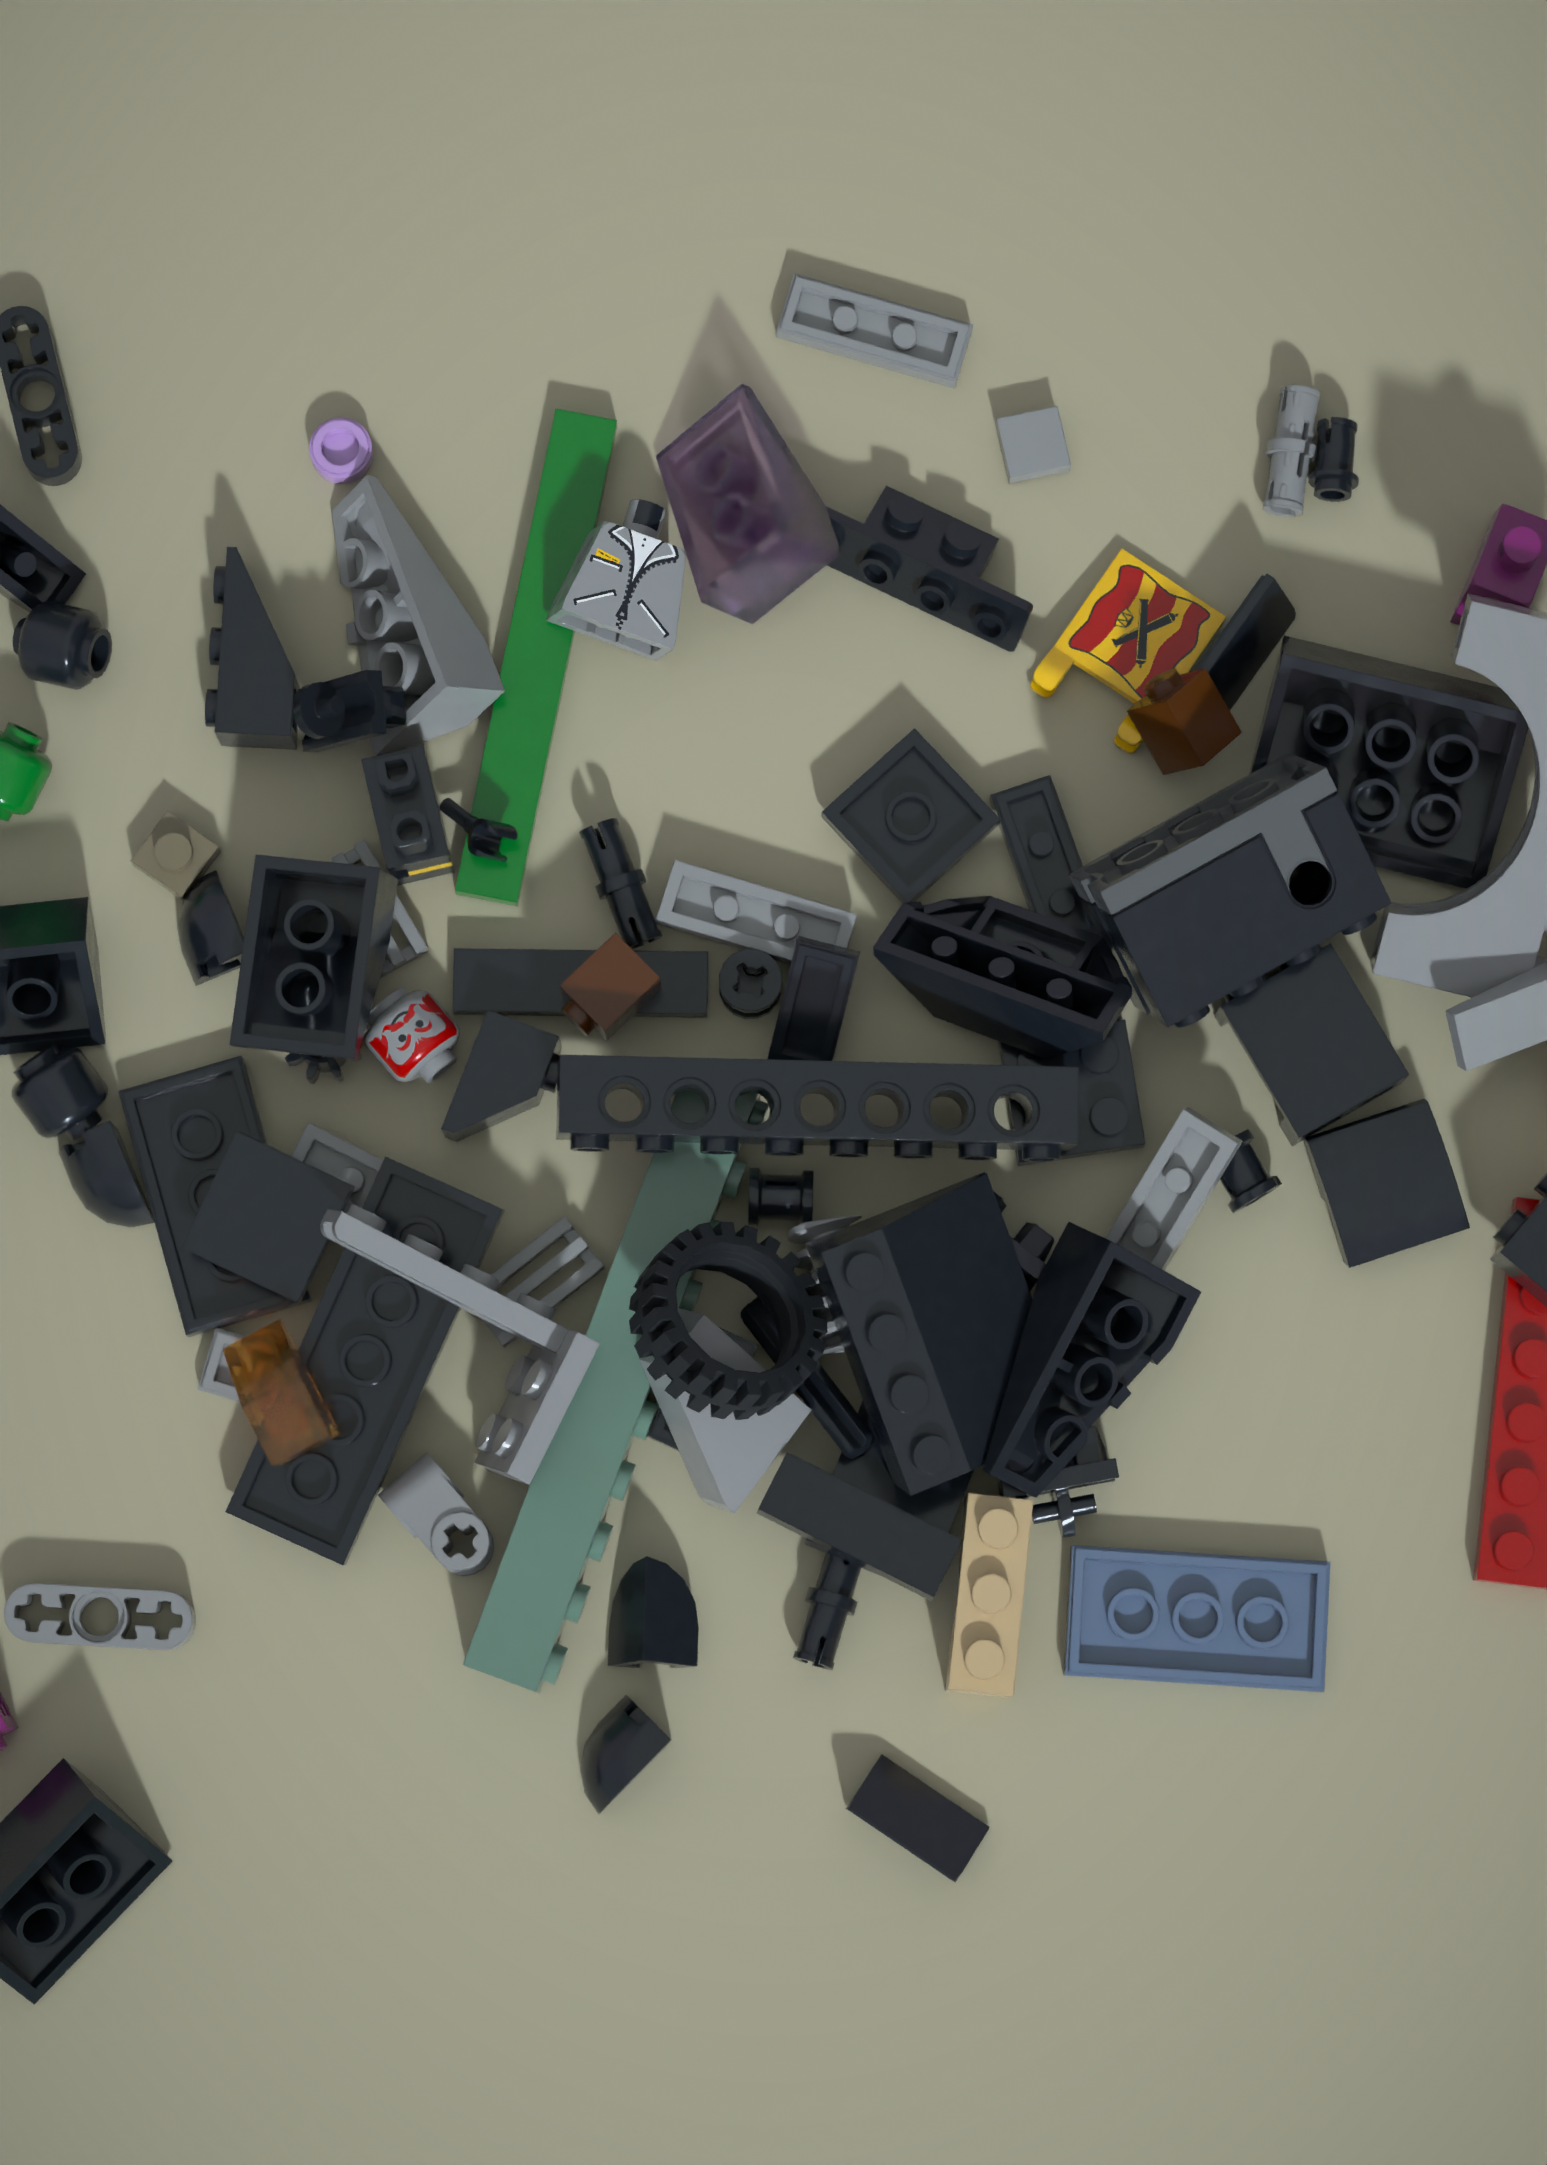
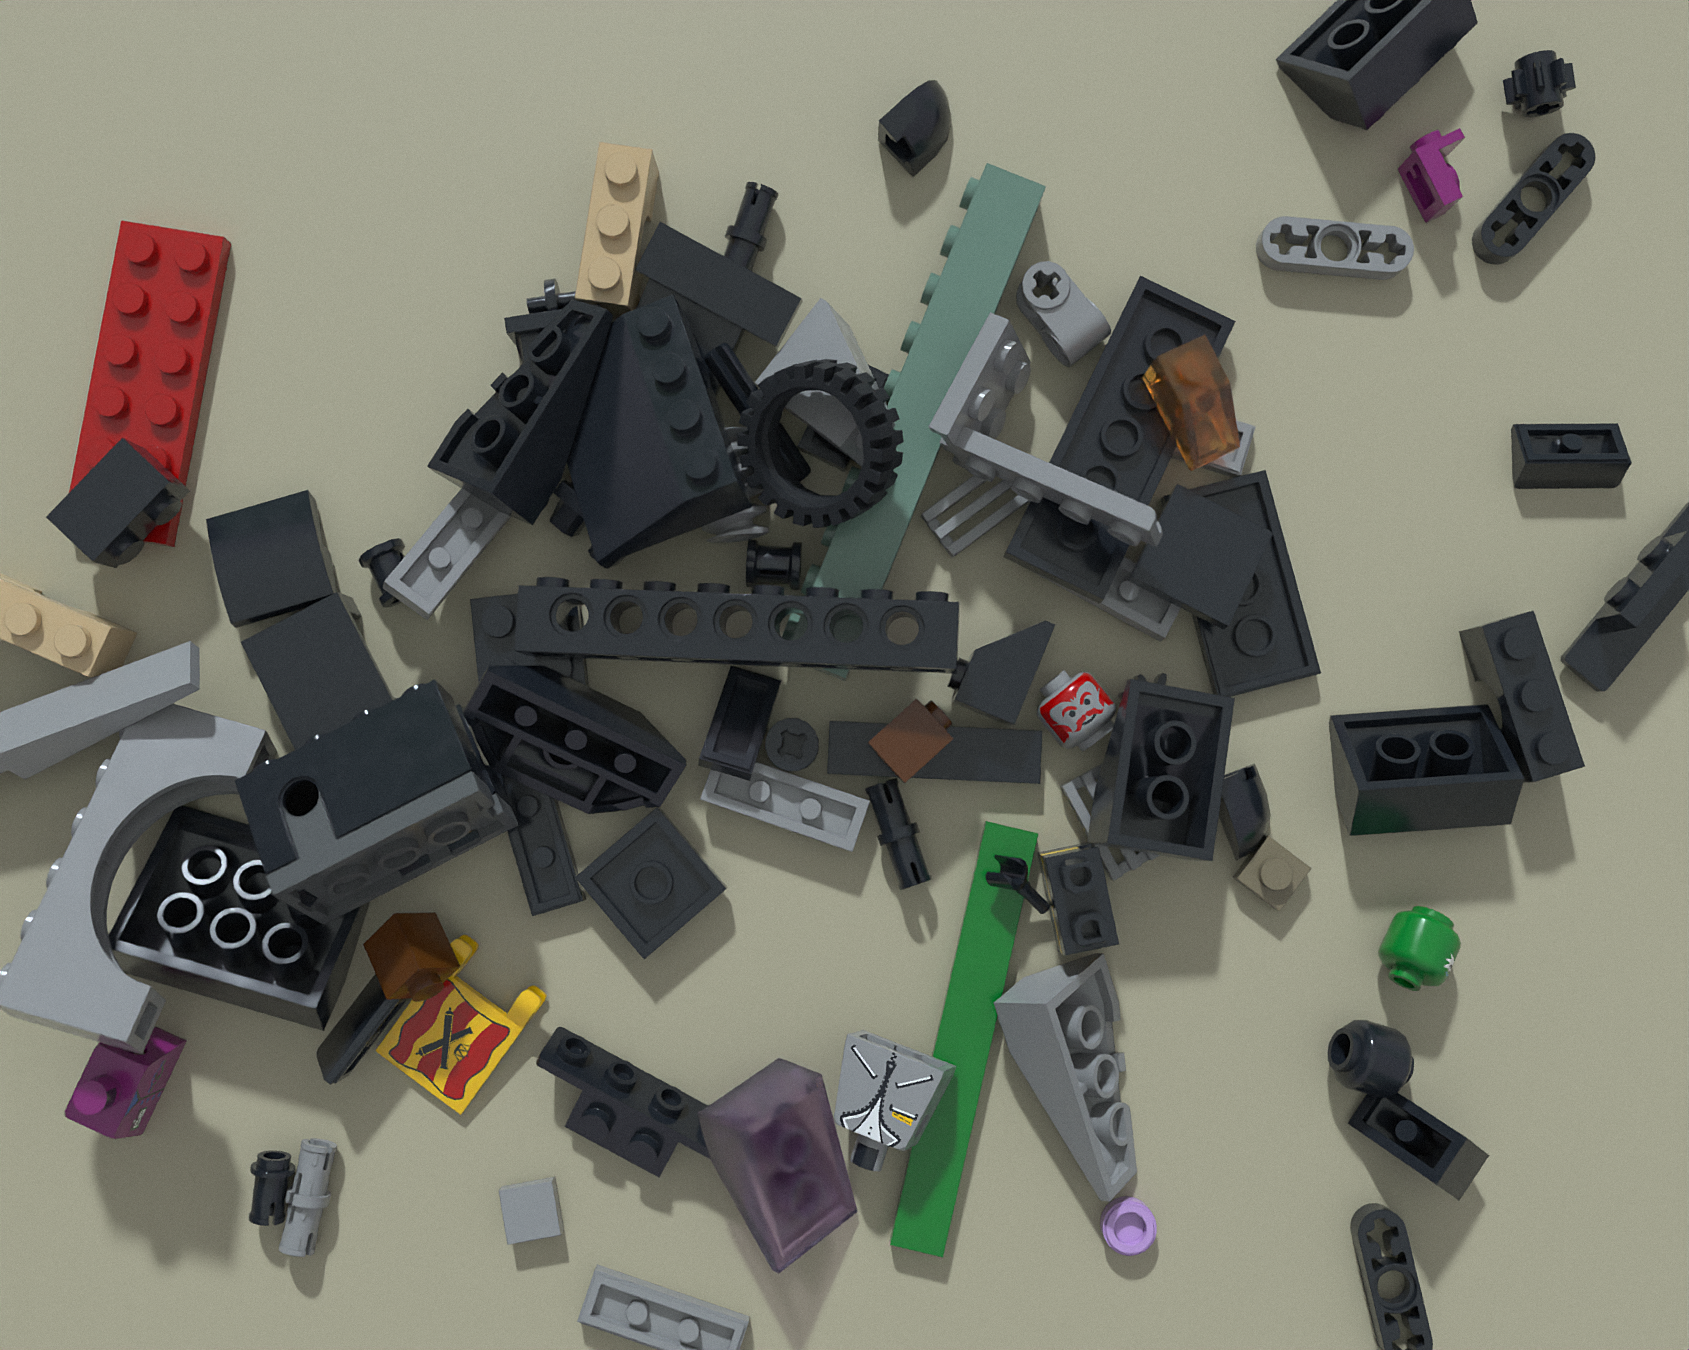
camera: 175 degrees left, 5 degrees up
black head [12,1043,108,1141] -> none
black brick [59,1120,155,1227] -> none
black slope [205,547,301,750] -> none
black hips [292,670,406,752] -> none
black brick [608,1556,699,1668] -> none
black slope [845,1754,990,1883] -> none
sand blue tile [1064,1545,1331,1692] -> none

